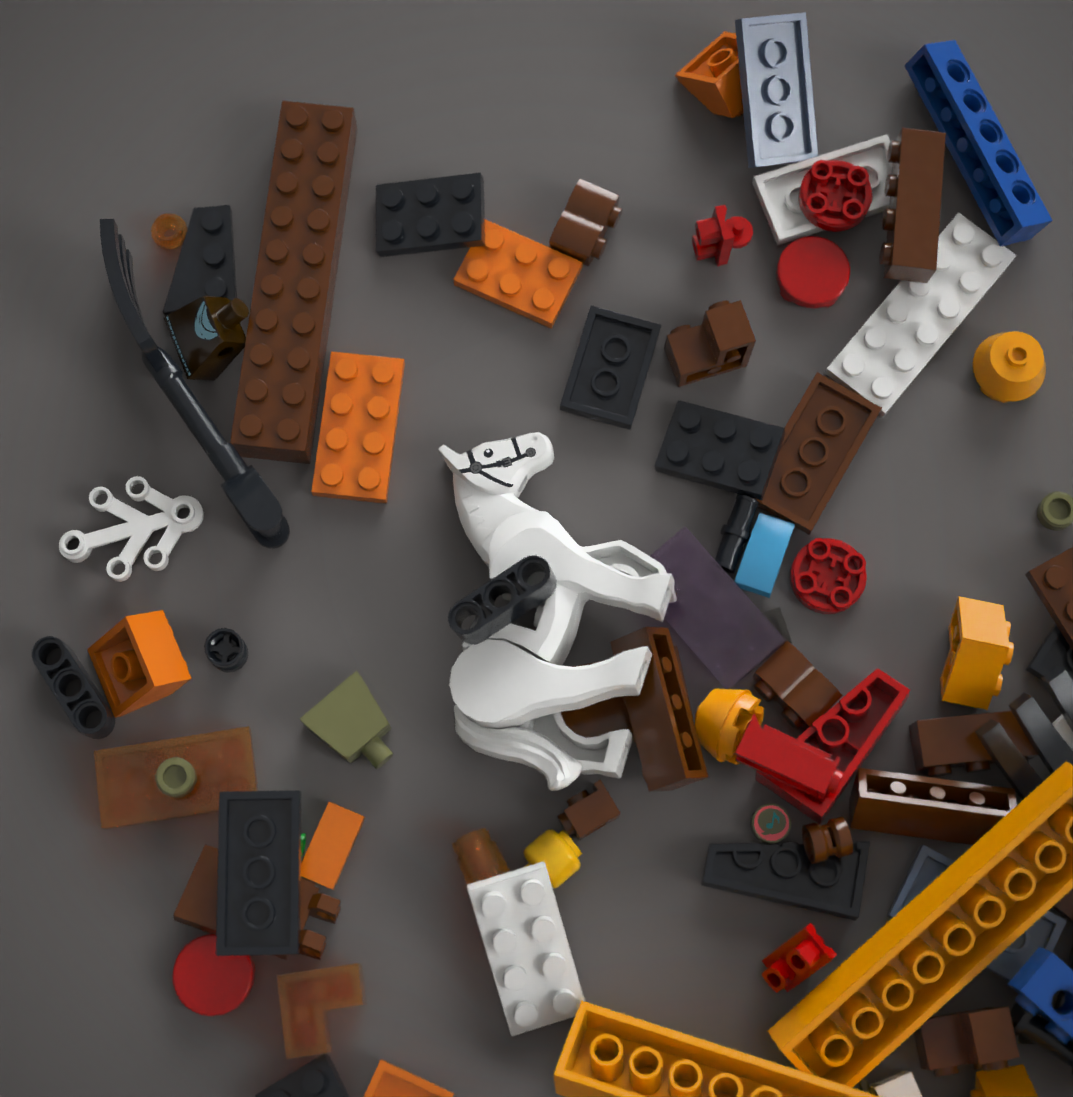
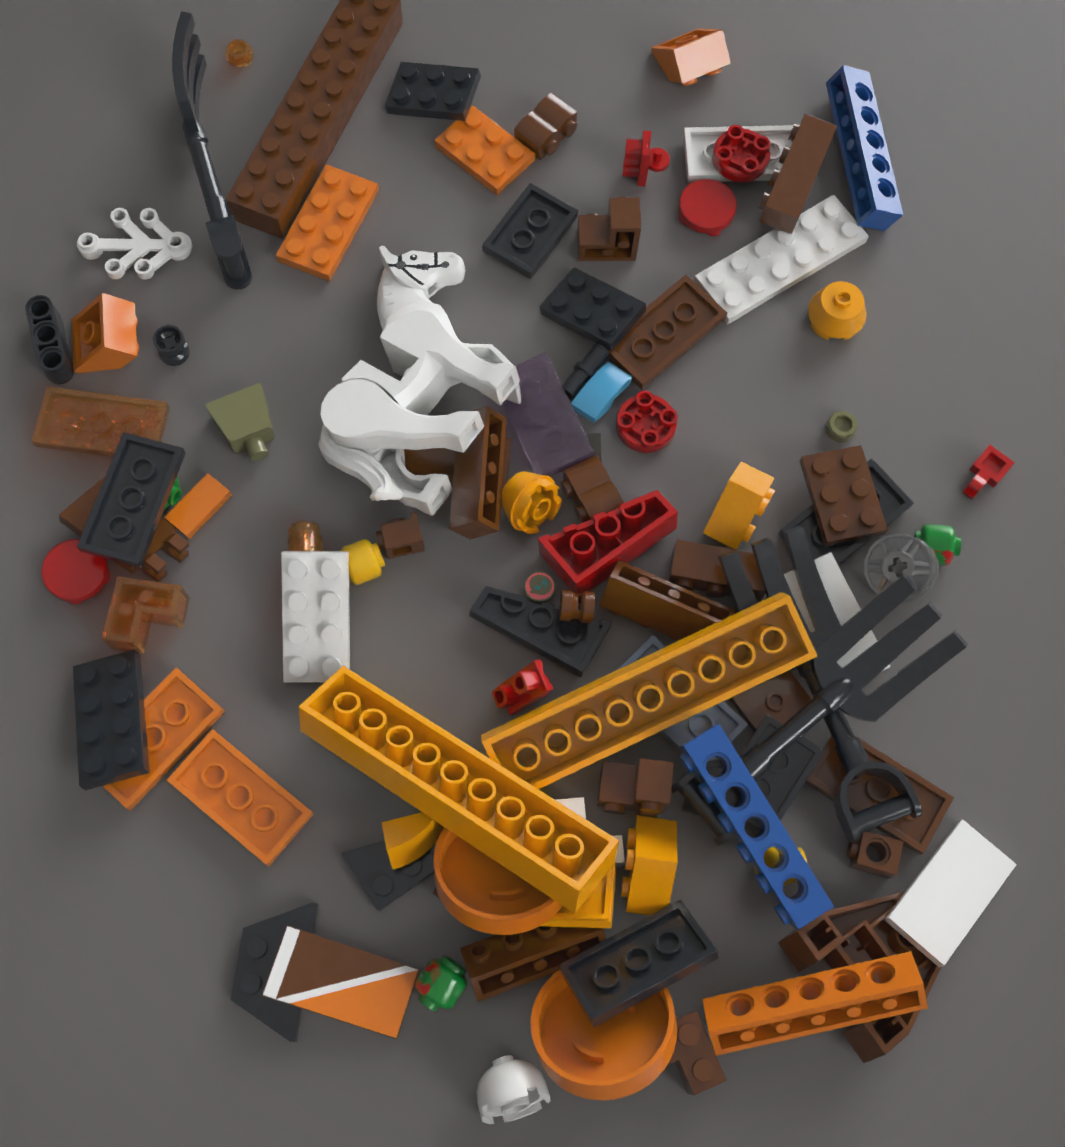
camera: 15 degrees right, 5 degrees down
olive tile [155,757,197,798] -> none
black wing [163,205,237,316] -> none
dark brown torso [164,296,249,380] -> none
black beam [448,555,557,644] -> none
plate [735,12,818,168] -> none
red window [735,713,844,801] -> none

